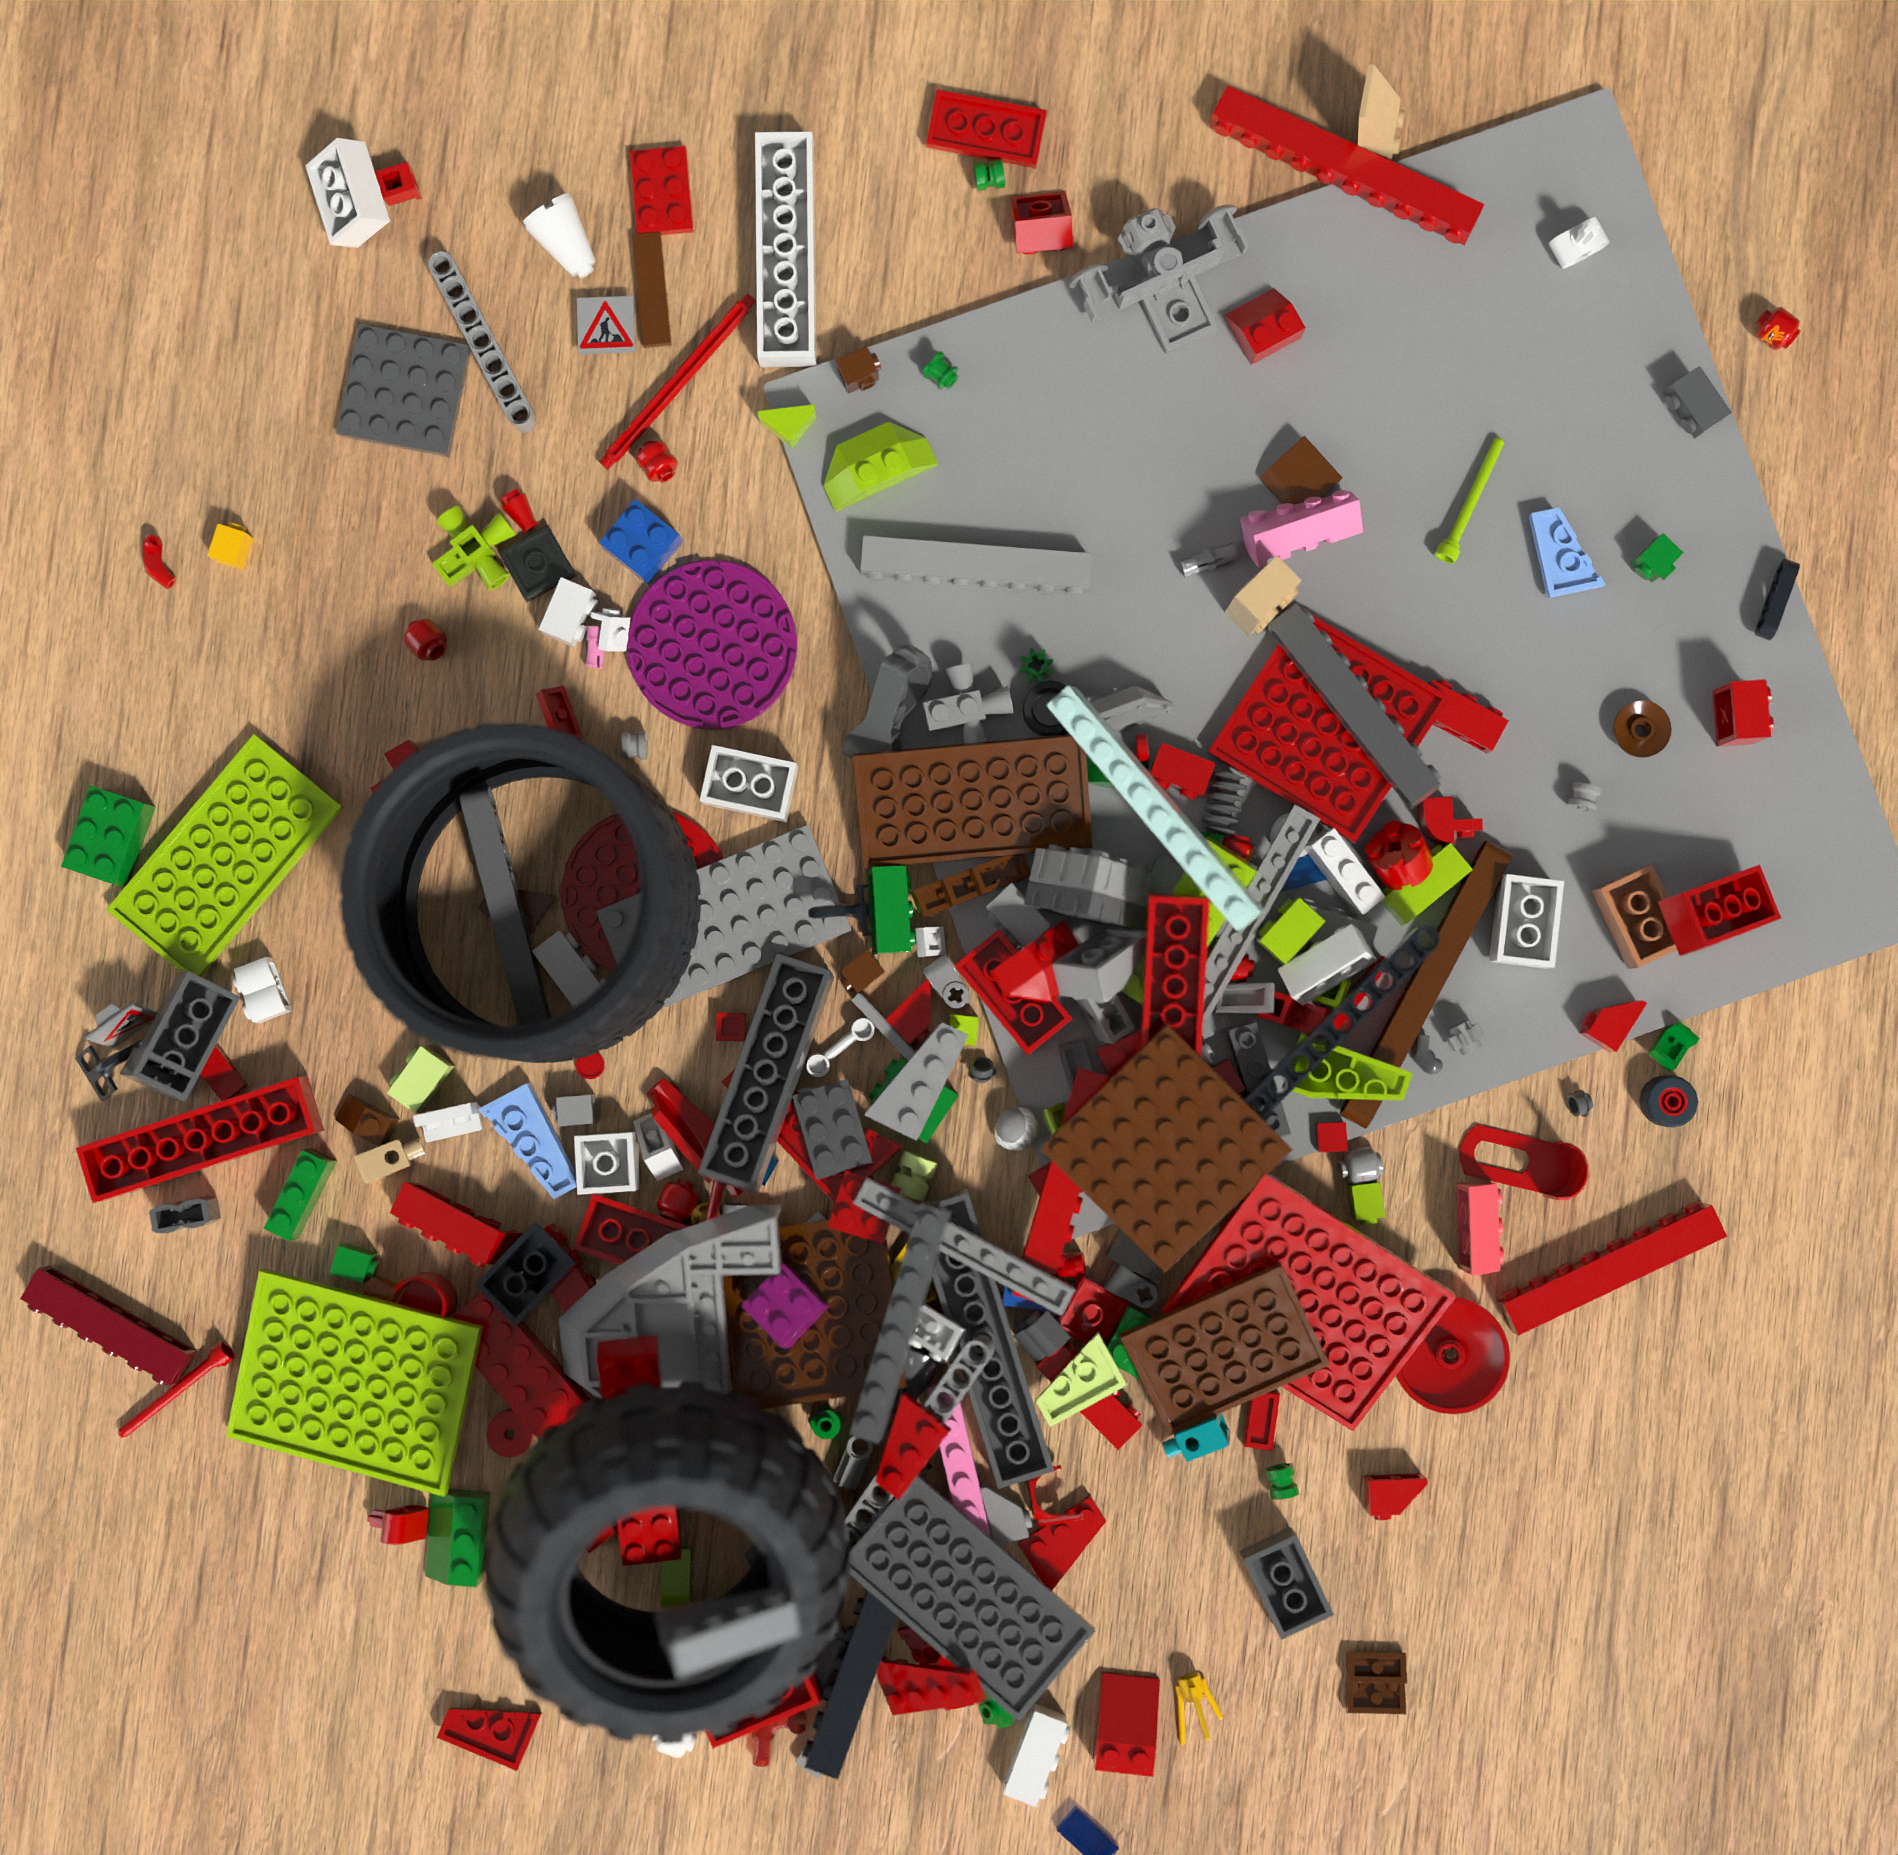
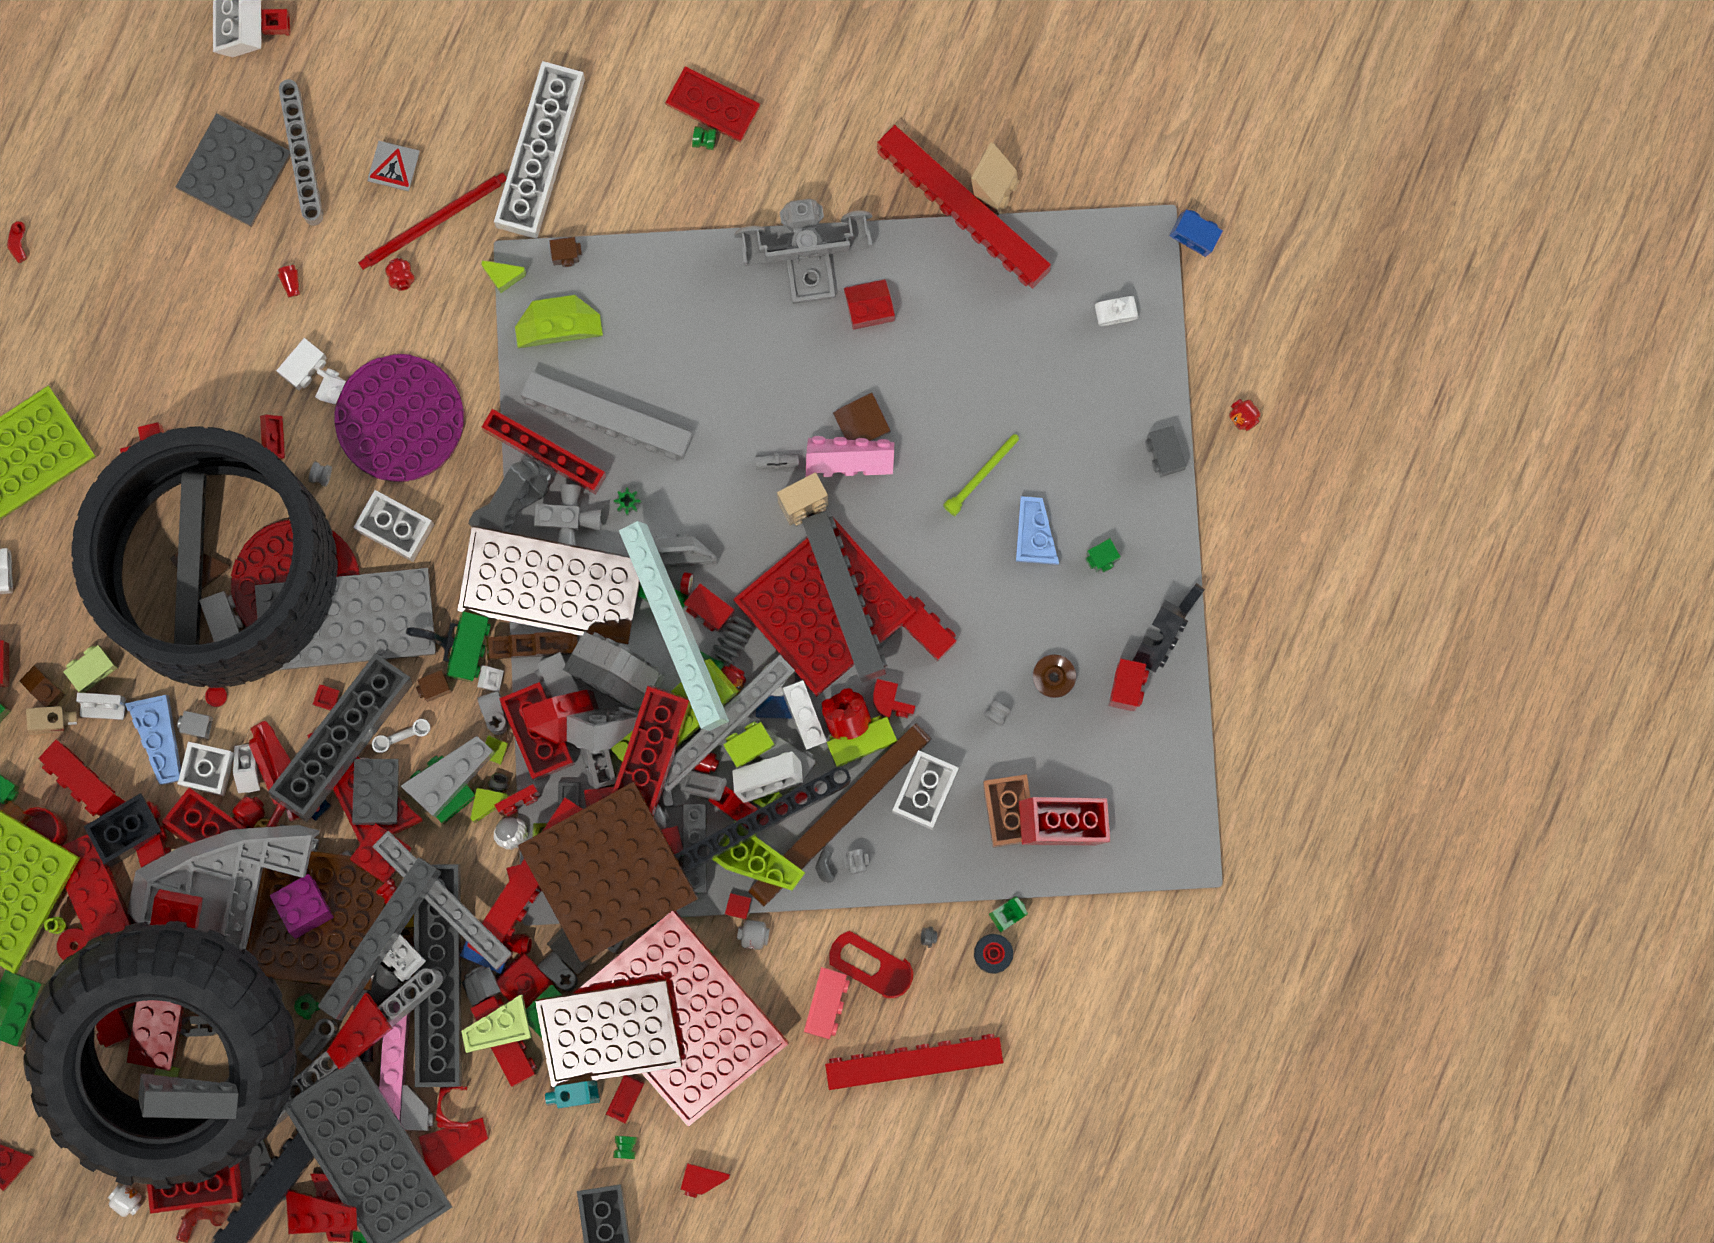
camera: 15 degrees right, 5 degrees down
yellow brick [207,522,254,570] -> none
red head [404,619,447,661] -> none
lime brick [431,506,517,591] -> none
pearl dark grey tile [499,525,577,603] -> none
white cone [523,193,596,279] -> none
bright pink pin [585,626,605,669] -> none
blue brick [599,499,683,585] -> none
red plate [630,146,694,235] -> none
reddish brown tile [632,232,672,348] -> none
light grey tile [852,993,917,1061] -> none
red slope [885,979,931,1044] -> none
yellowish green wheel [891,1150,938,1202] -> none
green brick [922,351,959,390] -> none
slope [1010,191,1073,255] -> none
black tyre [1022,680,1067,736] -> none
lime brick [1347,1181,1385,1225] -> none
red dish [1396,1296,1510,1414] -> none
red slope [1579,1000,1647,1052] -> none
none -> lime axle [44,917,68,934]
none -> red wheel [376,878,398,904]
none -> lime slope [471,788,509,823]
none -> red brick [481,409,606,495]
none -> red plate [494,784,541,817]
none -> black arch [1132,600,1188,673]
none -> blue brick [1169,209,1223,257]

